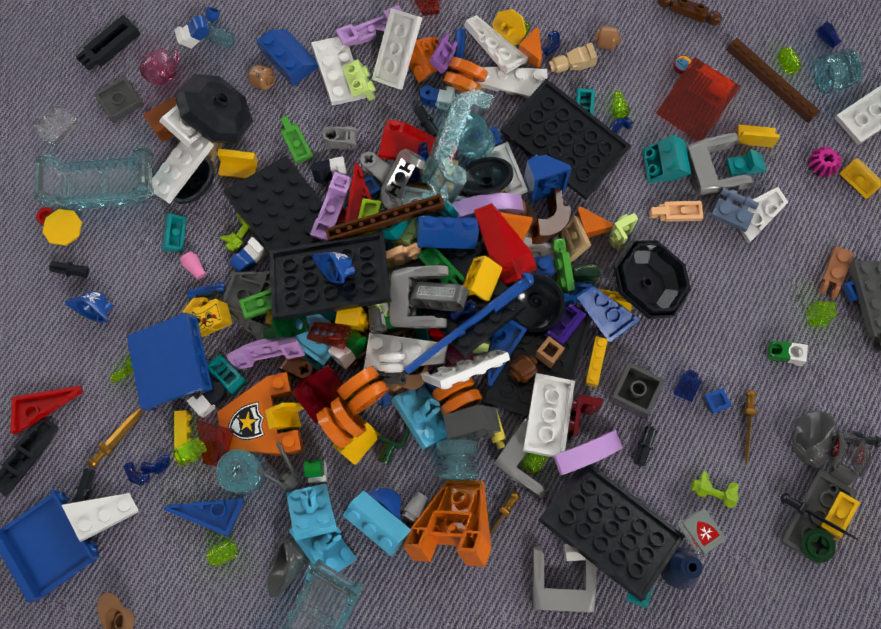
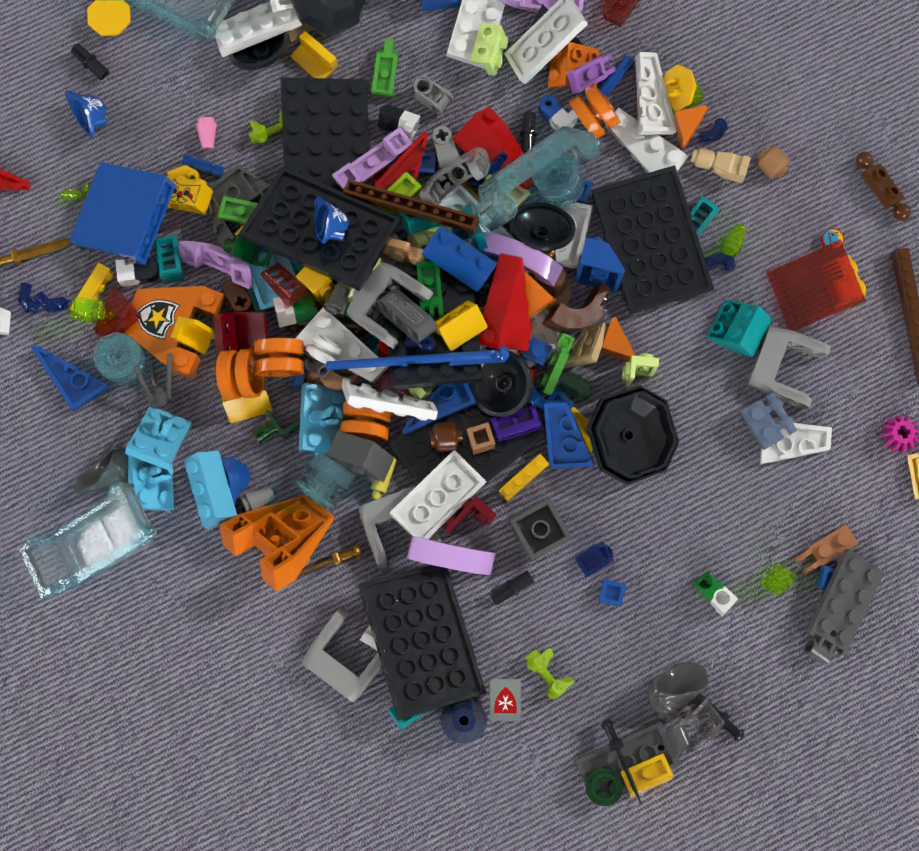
camera: 30 degrees right, 5 degrees up
teal slope [161,213,187,252] -> none
clear neon green brick [206,539,239,567] -> none
leg [230,237,268,272] -> none
green leg [304,459,327,483] -> none
clear neon green cone [523,453,549,474] -> none
light nougat hinge [649,201,704,222] -> none
teal slope [726,149,767,177] -> none
yellow panel [737,124,780,148] -> none
pearl gold sword [743,390,757,466] -> none

